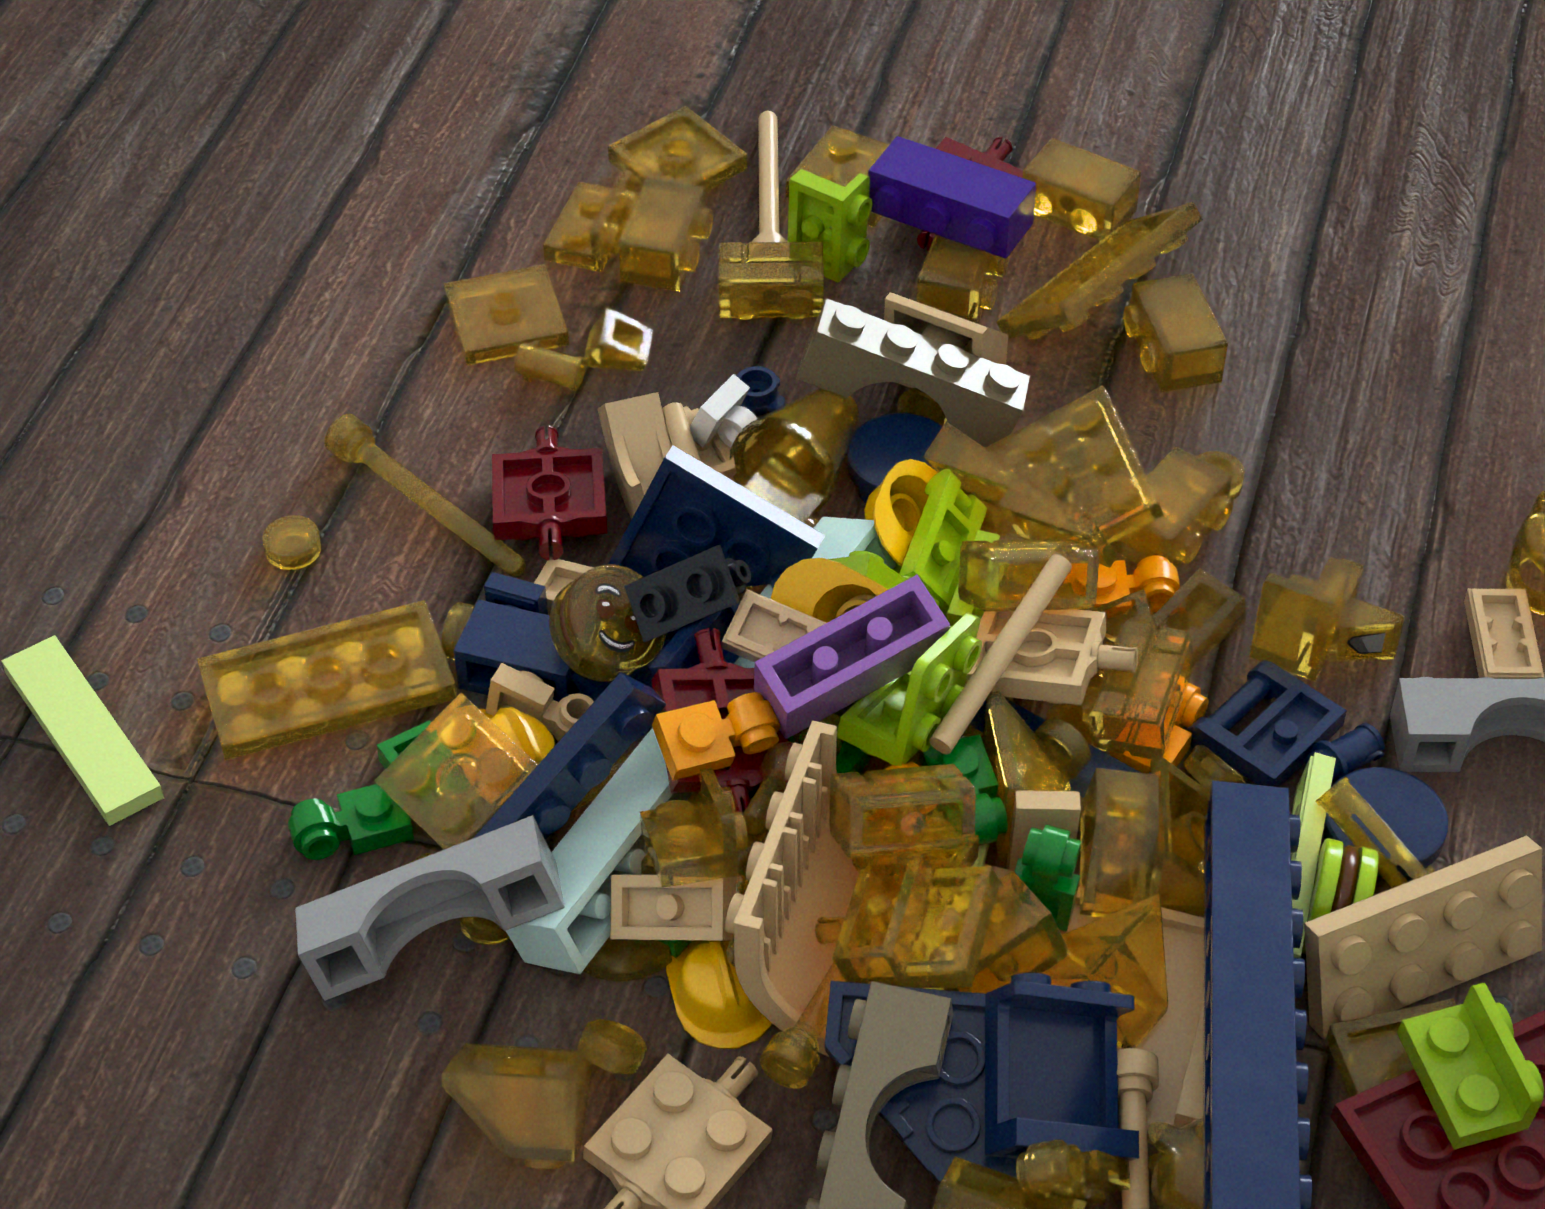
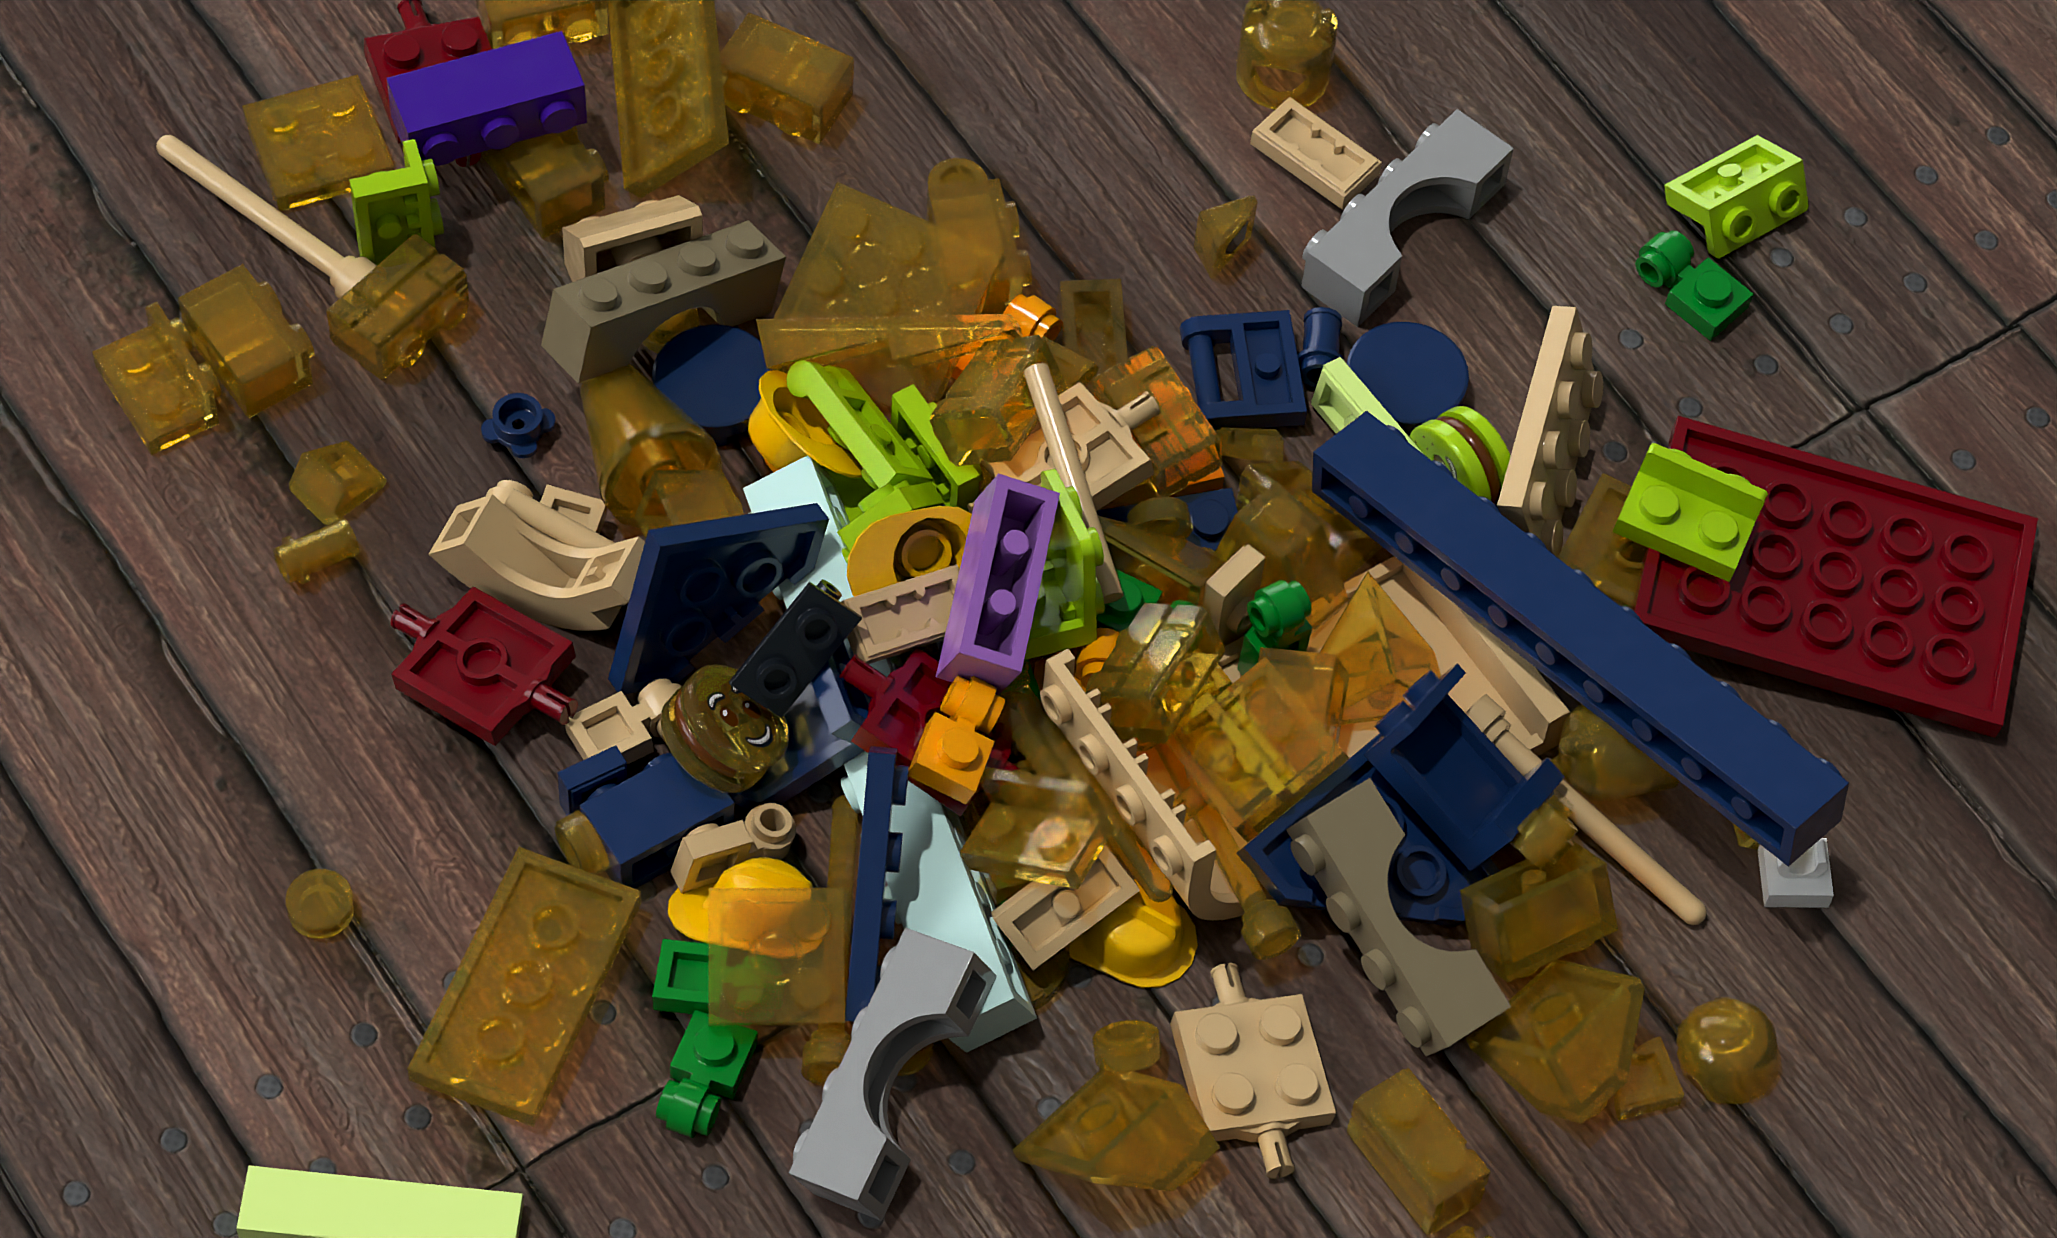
camera: 55 degrees left, 10 degrees up
clear yellow piece [324,414,526,576] -> none
clear yellow plate [444,264,569,365] -> none
clear yellow plate [608,106,747,211] -> none
white tile [690,374,759,450] -> none
clear yellow panel [1249,557,1364,681] -> none
clear yellow pin [1315,776,1435,888] -> none

